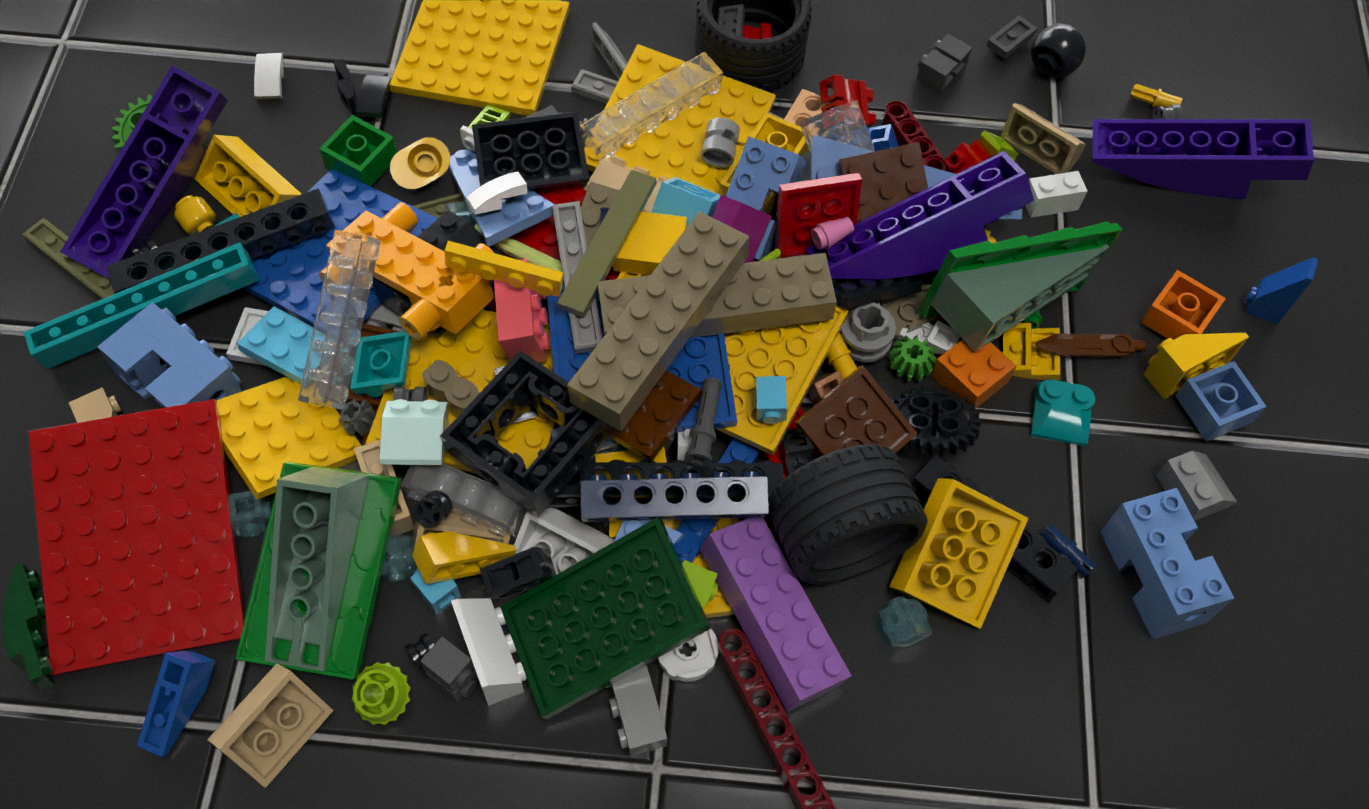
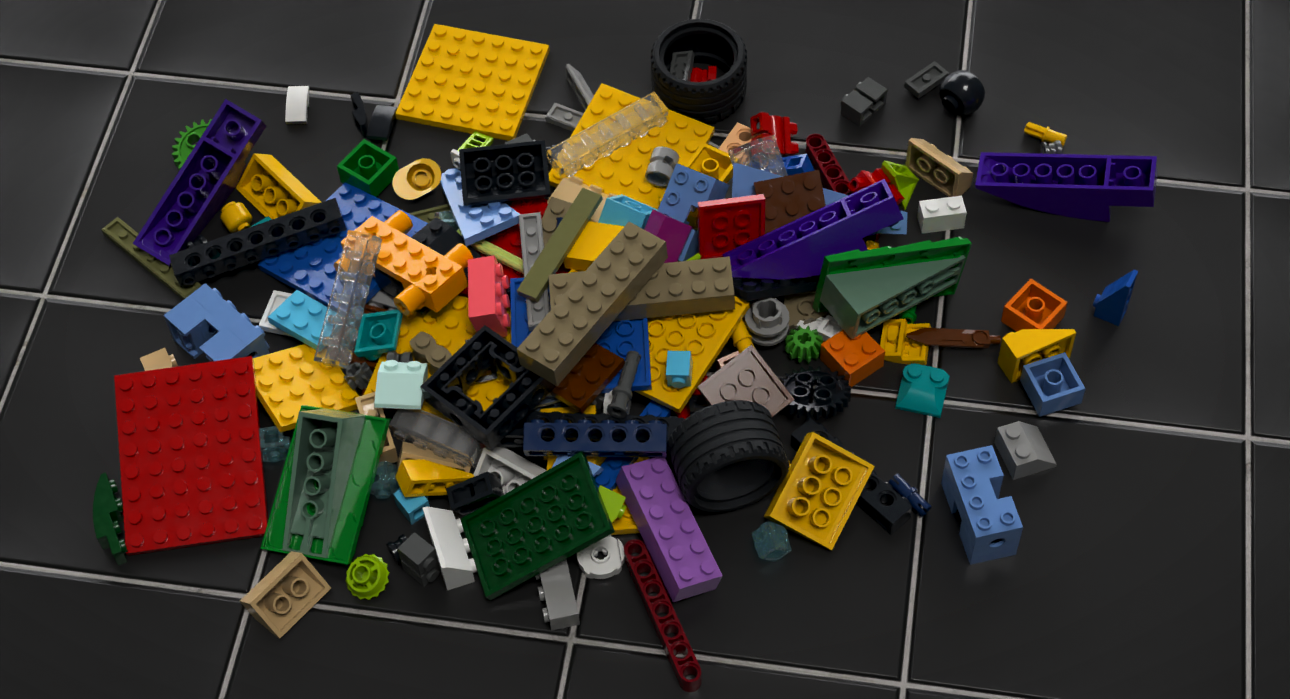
camera: 10 degrees right, 5 degrees down
teal brick [24,242,260,369] -> none
blue slope [137,650,215,757] -> none
black wheel [414,490,453,528] -> none
yellow plate [444,241,563,297] -> none
white slope [467,172,527,215] -> none
bright pink cone [811,217,854,249] -> none

